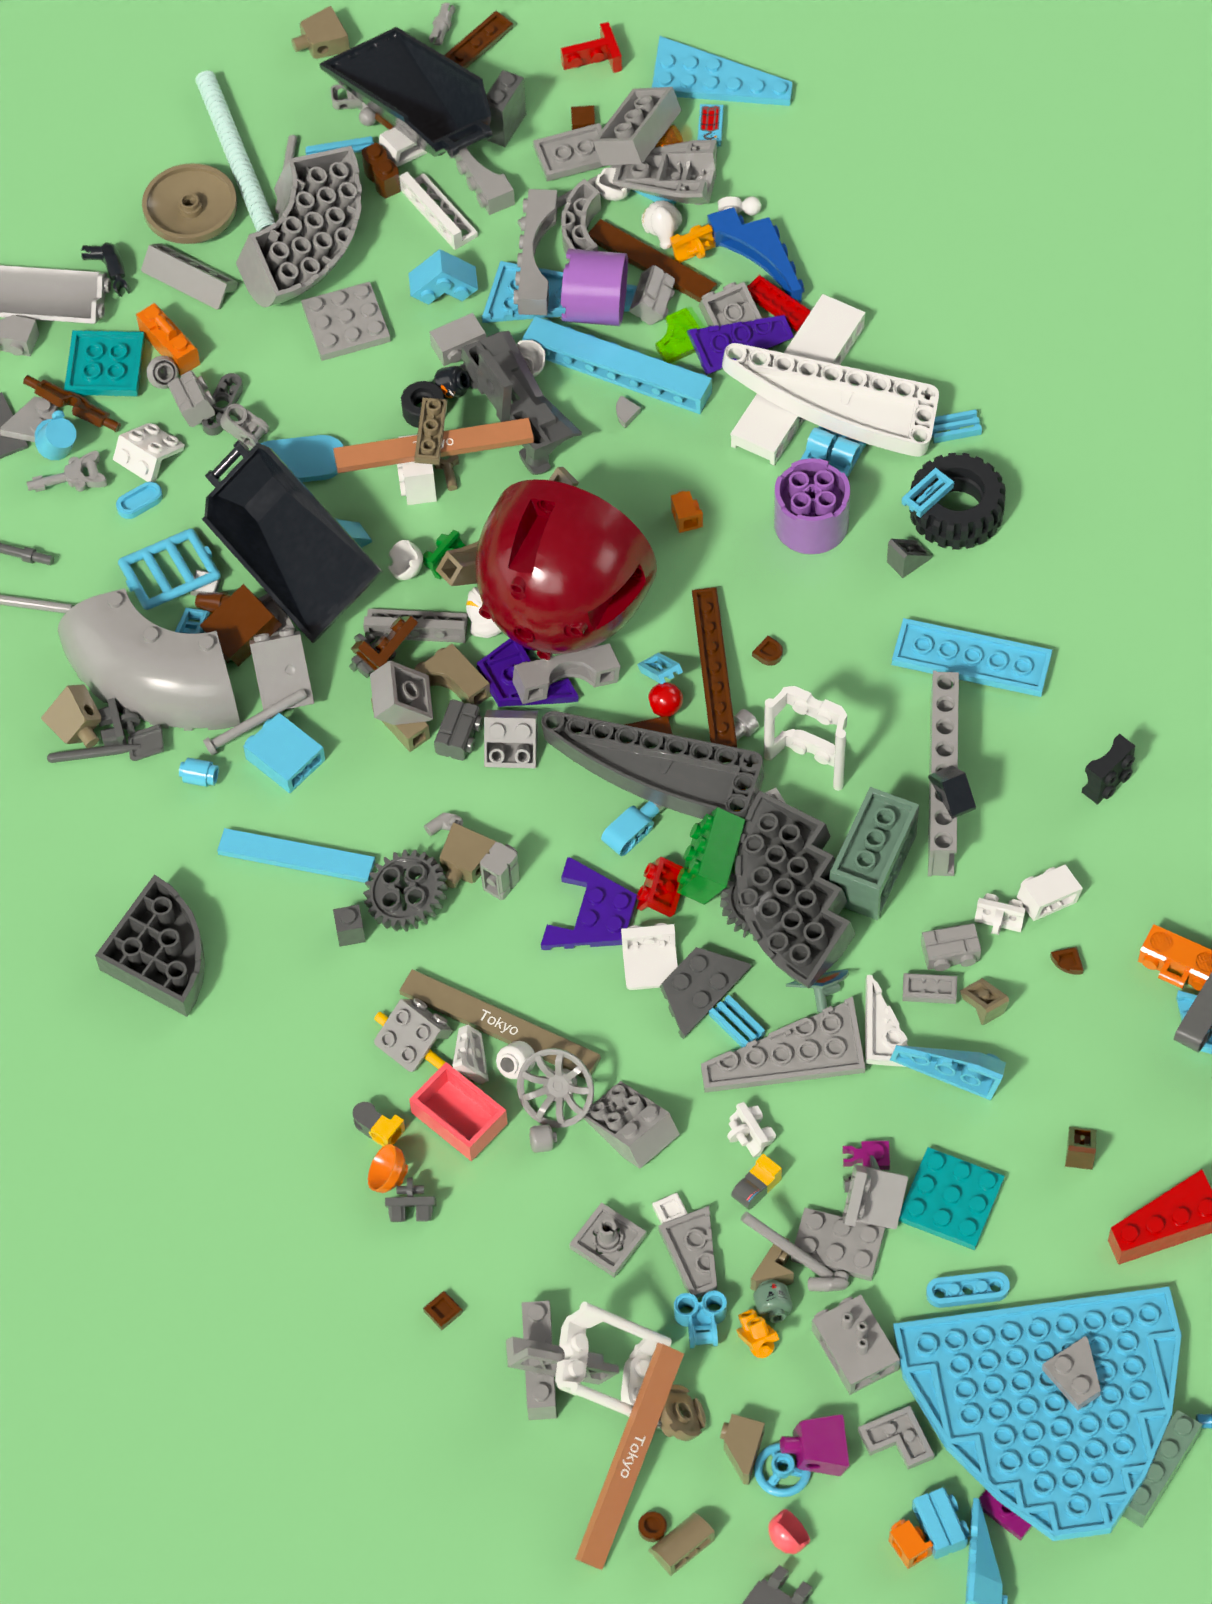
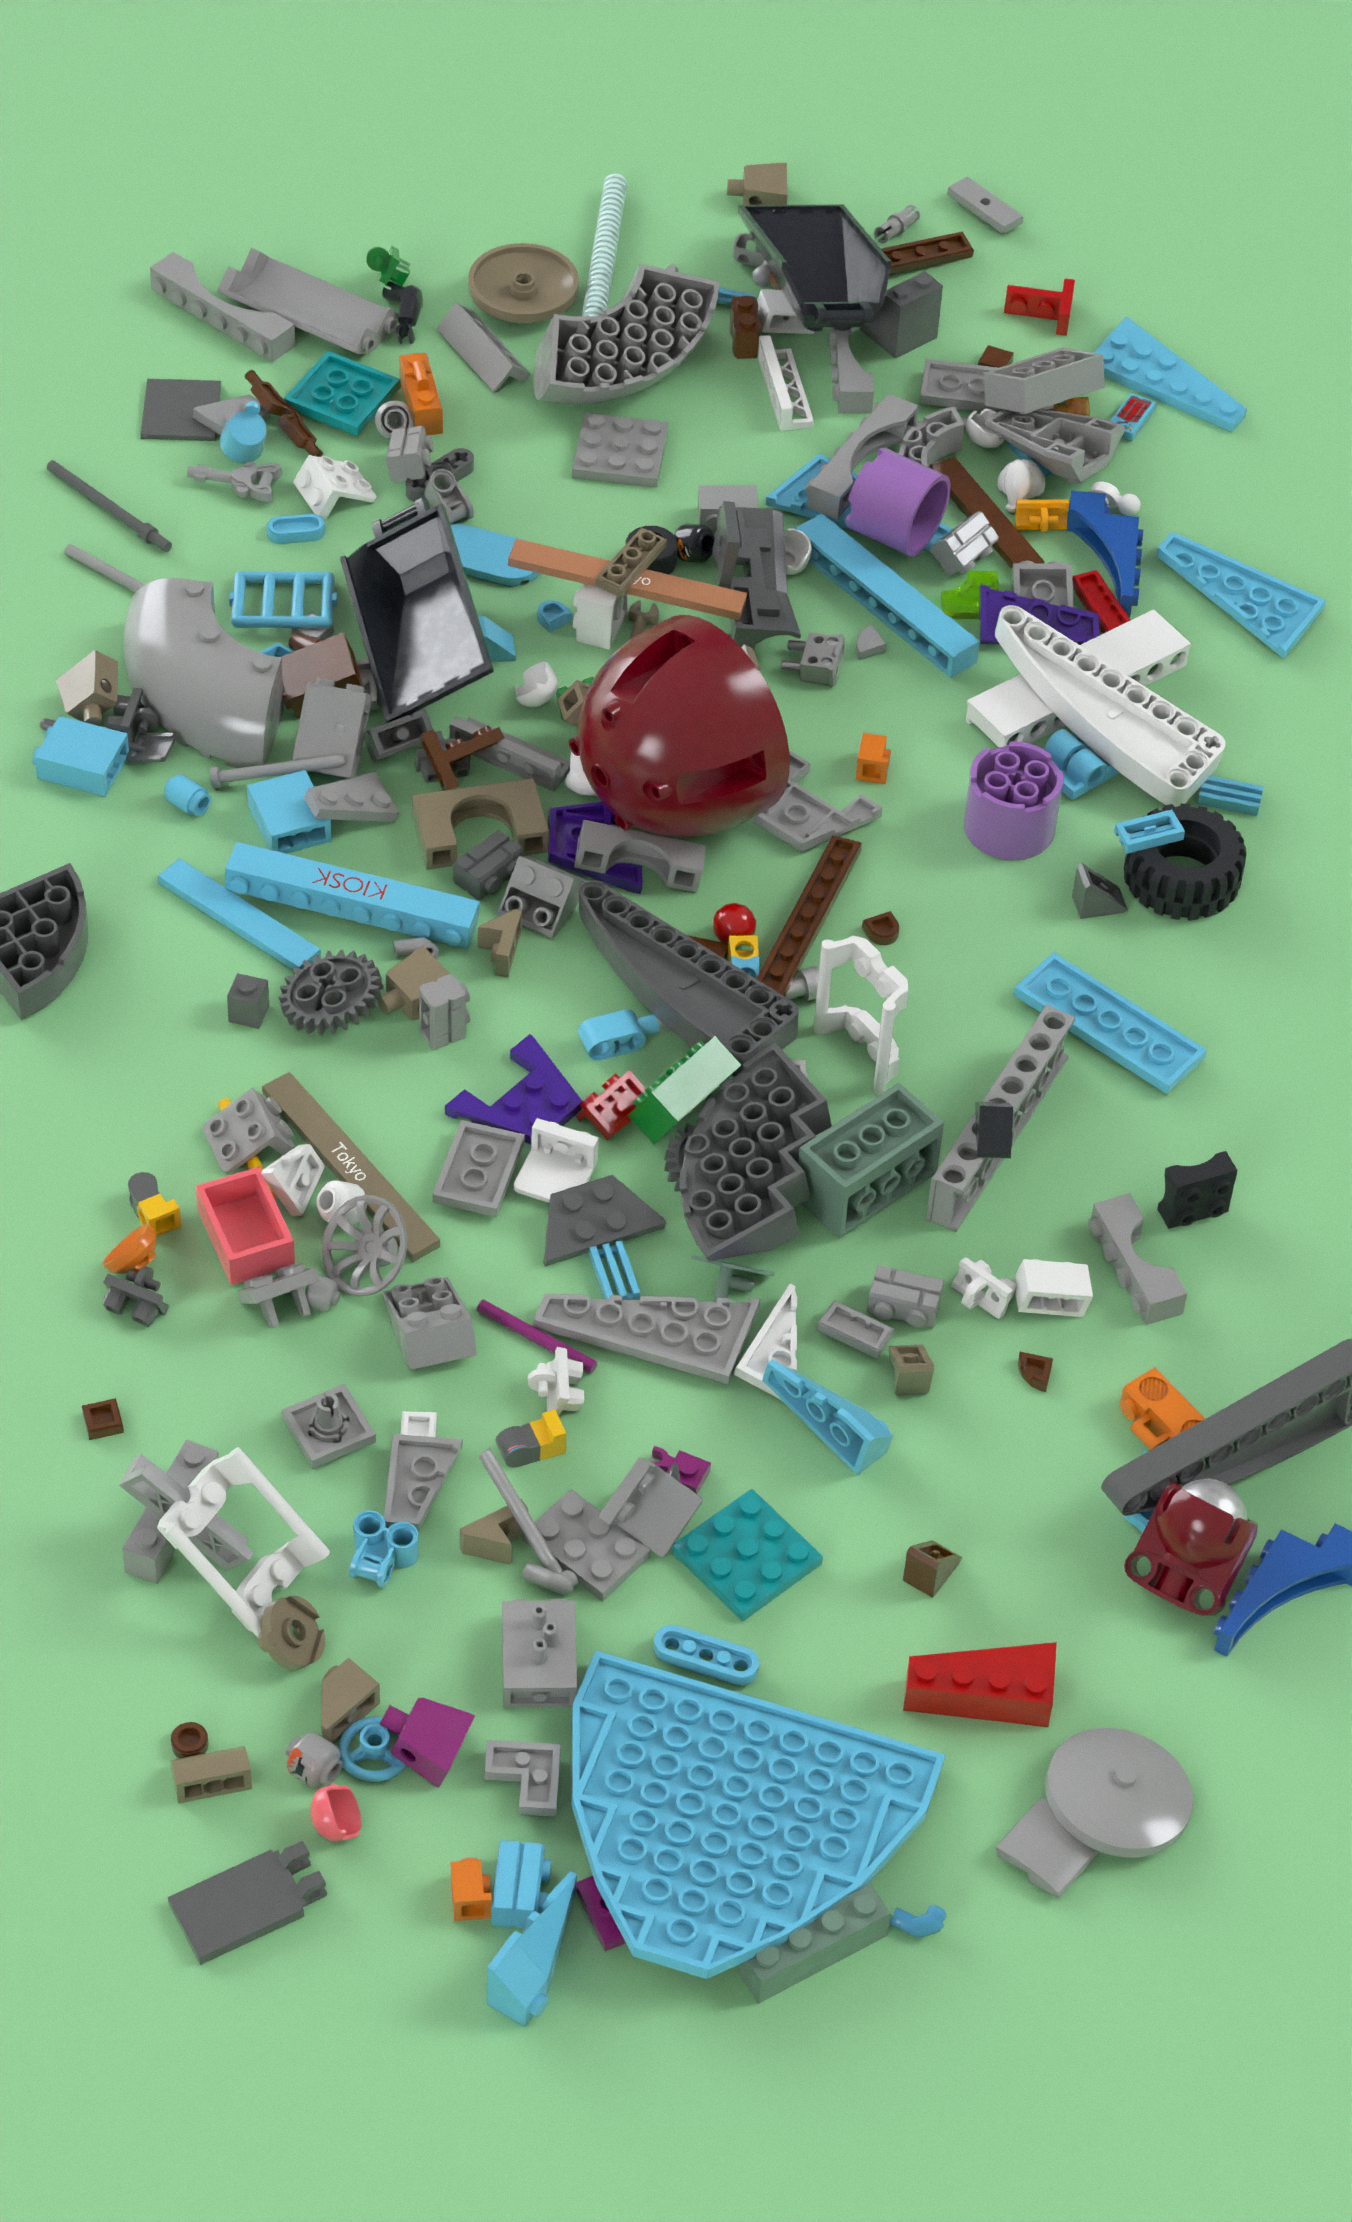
camera: 20 degrees right, 10 degrees down
light grey slope [370,661,433,725] -> none
medium azure brick [408,249,478,305] -> none
nougat tile [575,1343,684,1570] -> none
medium azure tile [637,652,683,684] -> none
light orange hips [736,1309,779,1358] -> none
sand green head [753,1279,793,1323] -> none
light grey wing [1042,1336,1101,1410] -> none
none -> medium azure brick [32,716,129,797]
none -> medium azure brick [225,842,480,949]
none -> light grey plate [237,1264,320,1328]
none -> light grey head [286,1732,343,1788]
none -> light grey wing [304,772,399,822]
none -> dark grey brick [364,709,433,762]
none -> green hips [366,246,410,286]
none -> light grey plate [433,1120,525,1217]
none -> magenta bar [477,1299,598,1374]
none -> dark tan slope [478,909,522,977]
none -> medium azure tile [537,600,573,632]
none -> leg [727,935,760,978]
none -> light grey wing [753,750,883,852]
none -> light grey piece [781,632,845,687]
none -> light grey arch [1088,1193,1187,1325]
none -> medium azure wing [1157,532,1326,659]

